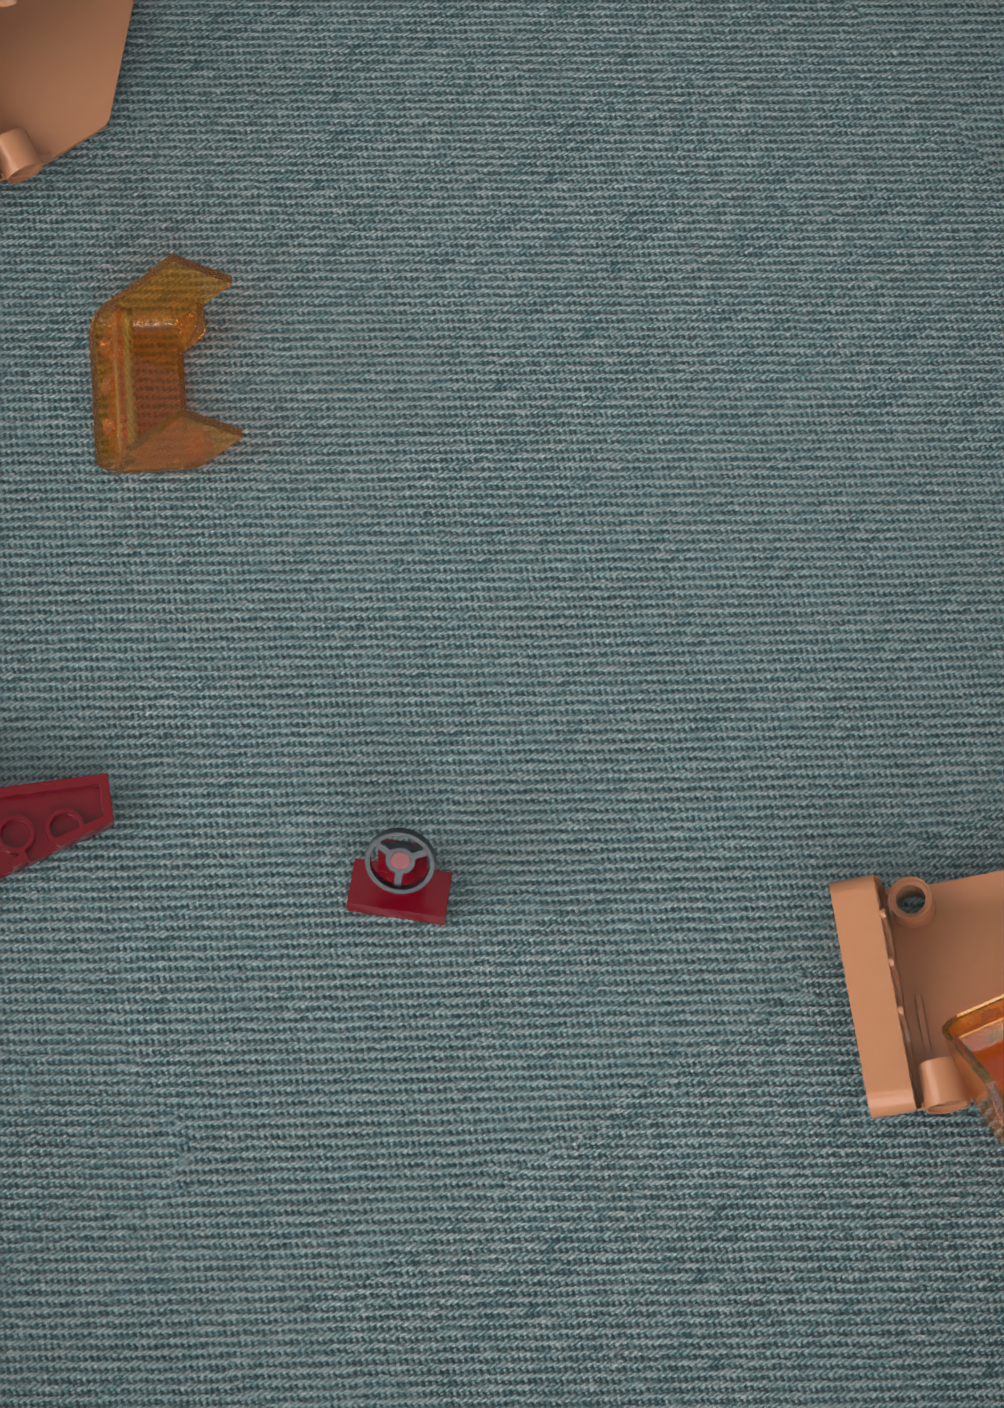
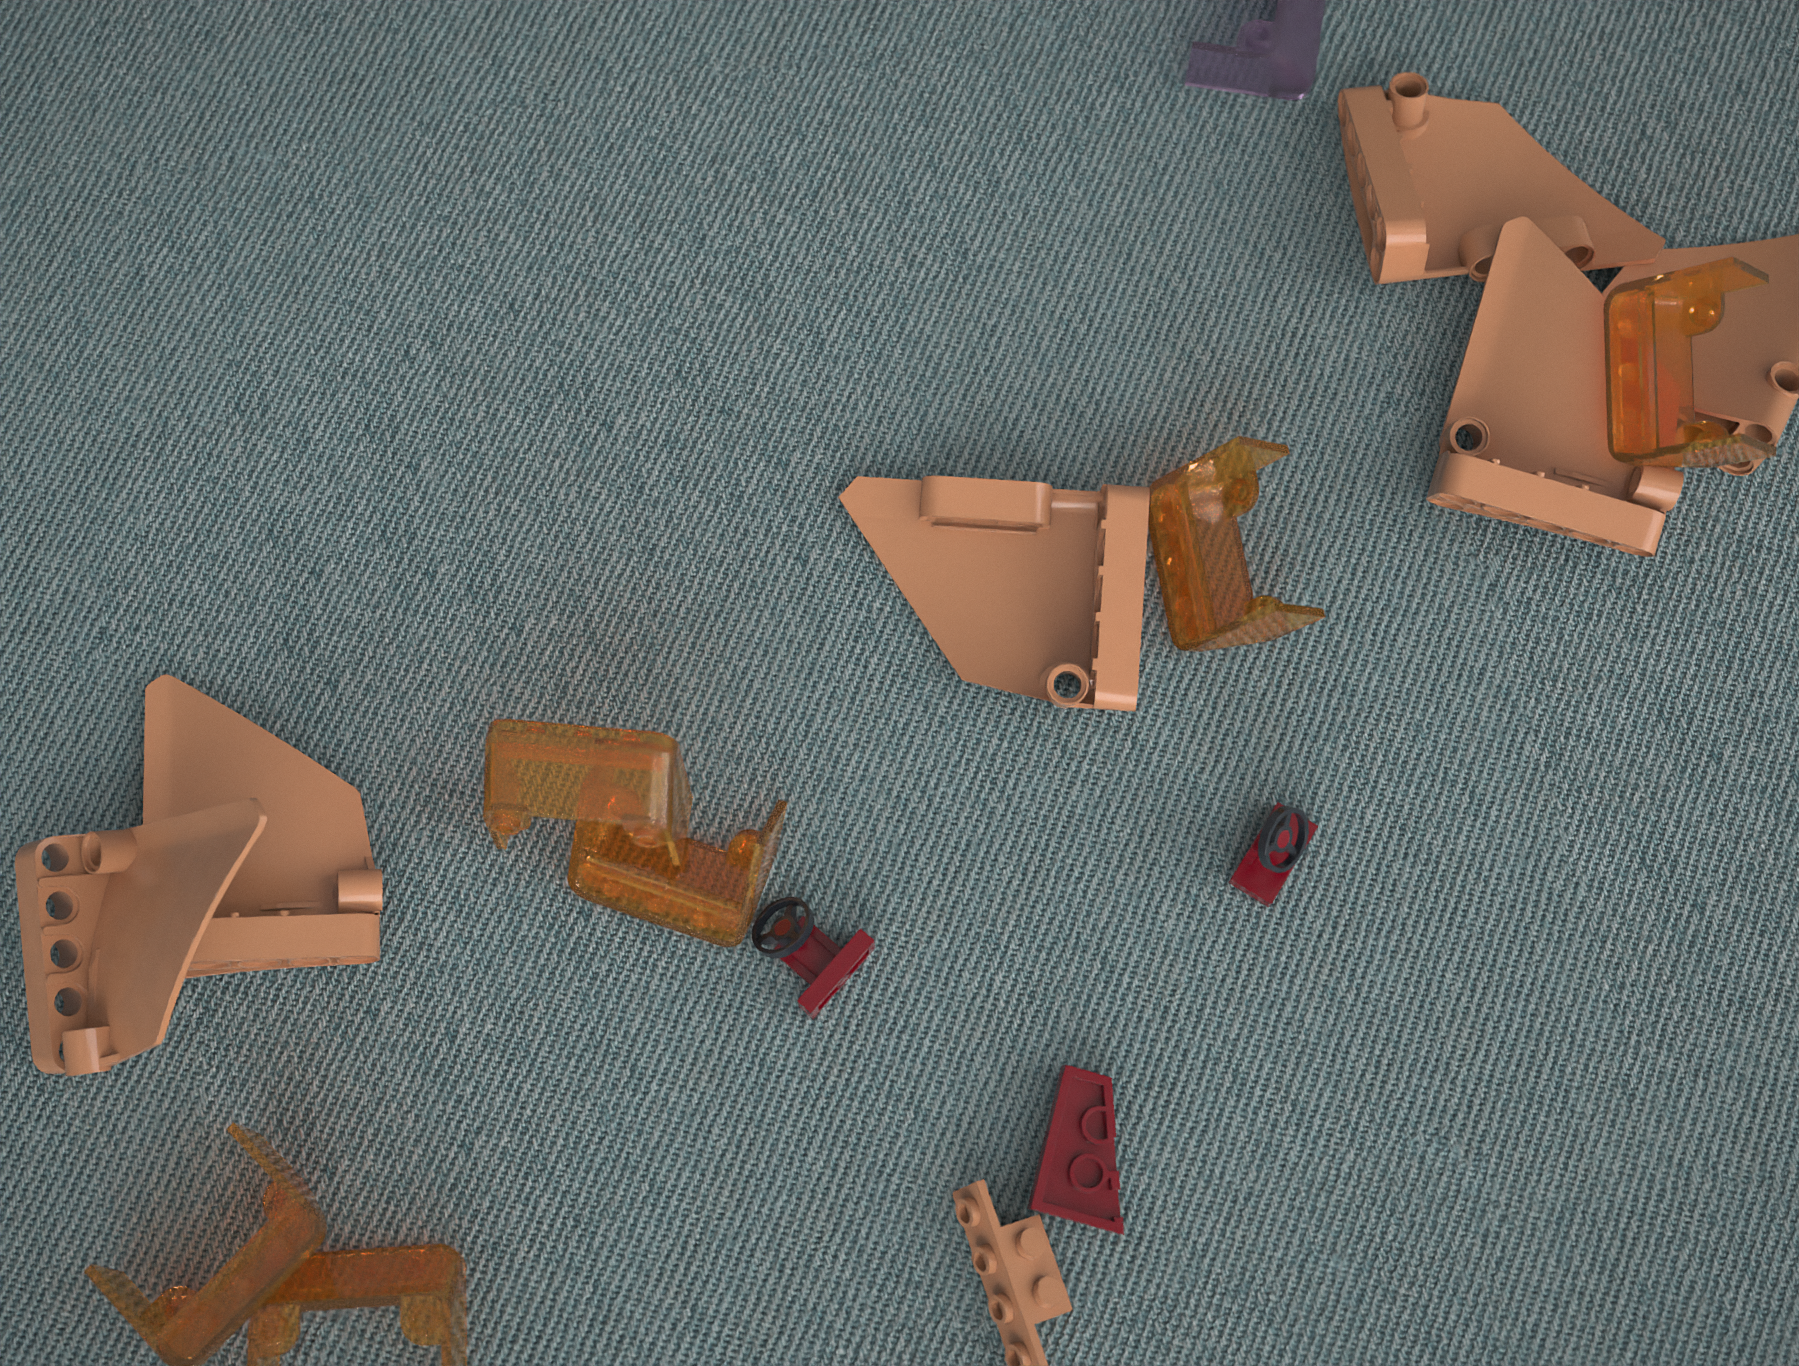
camera: 60 degrees left, 10 degrees up
none -> clear orange windscreen [483,719,693,866]
none -> dark red piece [752,897,876,1019]
none -> nougat panel [838,476,1150,712]
none -> clear orange windscreen [1148,436,1326,652]

